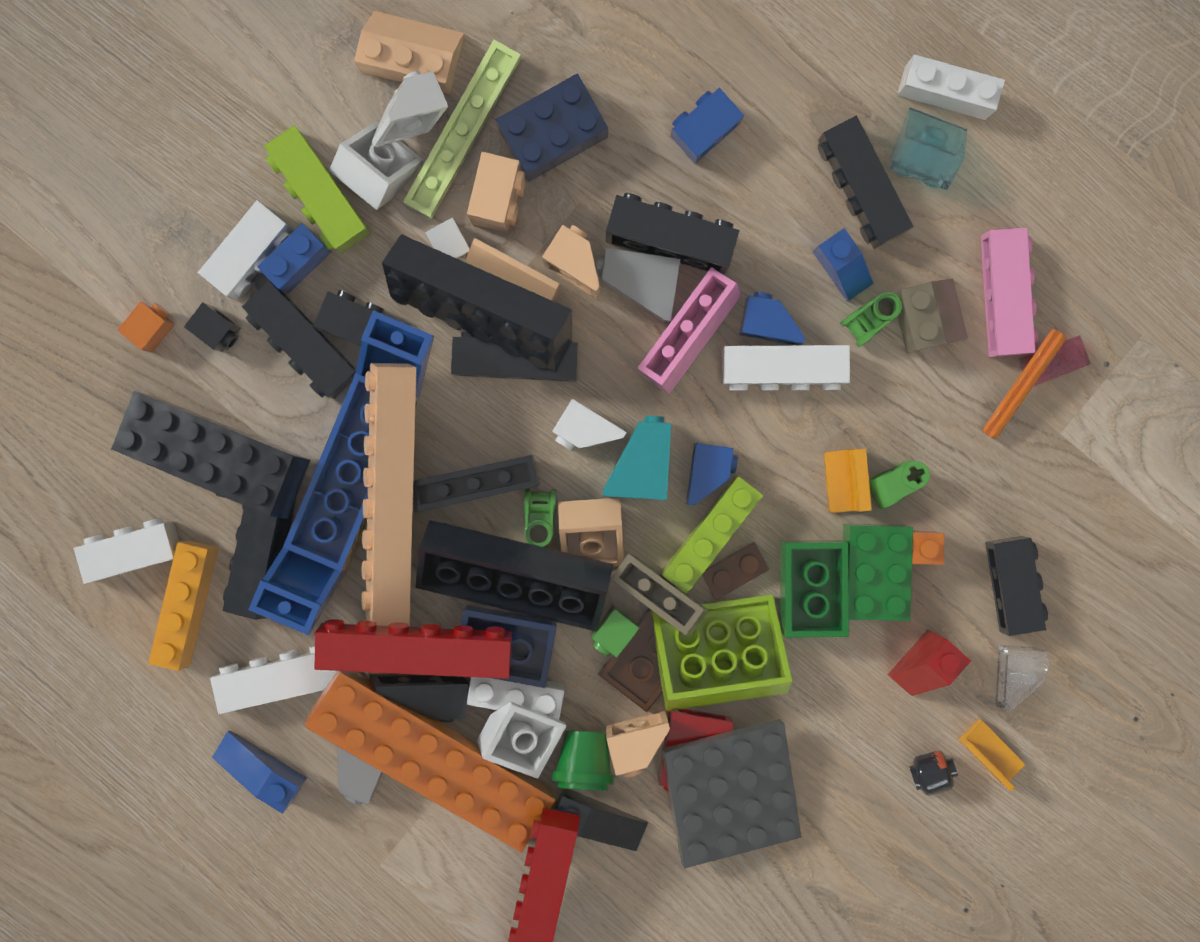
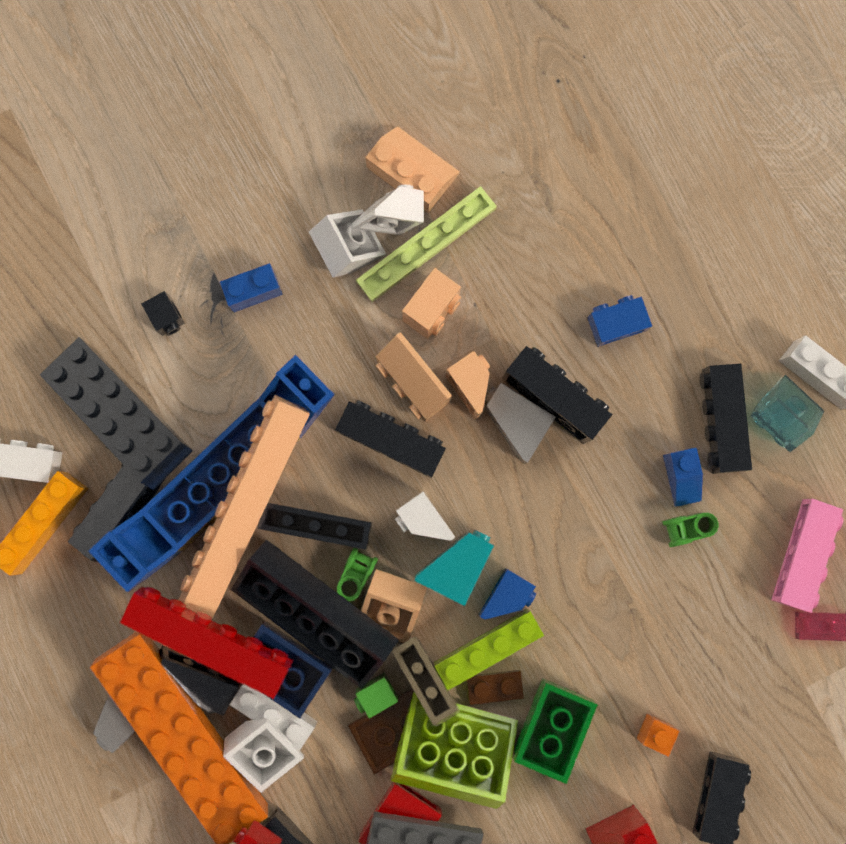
camera: 25 degrees right, 5 degrees down
orange brick [117,301,175,353] -> none
white brick [197,200,293,300] -> none
white brick [210,645,336,714] -> none
blue slope [212,730,307,814] -> none
black brick [242,281,356,399] -> none
lime brick [264,125,371,254] -> none
black brick [313,290,385,346] -> none
black brick [382,234,572,371] -> none
white brick [425,217,470,262] -> none
dark blue brick [495,73,608,182] -> none
green piece [552,731,615,791] -> none
light nougat slope [606,711,670,777] -> none
bright pink brick [637,267,742,395] -> none
white brick [721,345,850,391] -> none
blue slope [739,292,805,346] -> none
light orange panel [824,448,872,513] -> none
green brick [843,524,913,621] -> none
bright green piece [869,461,930,509] -> none
dark tan slope [894,278,968,353] -> none
orange axle [982,329,1066,439] -> none

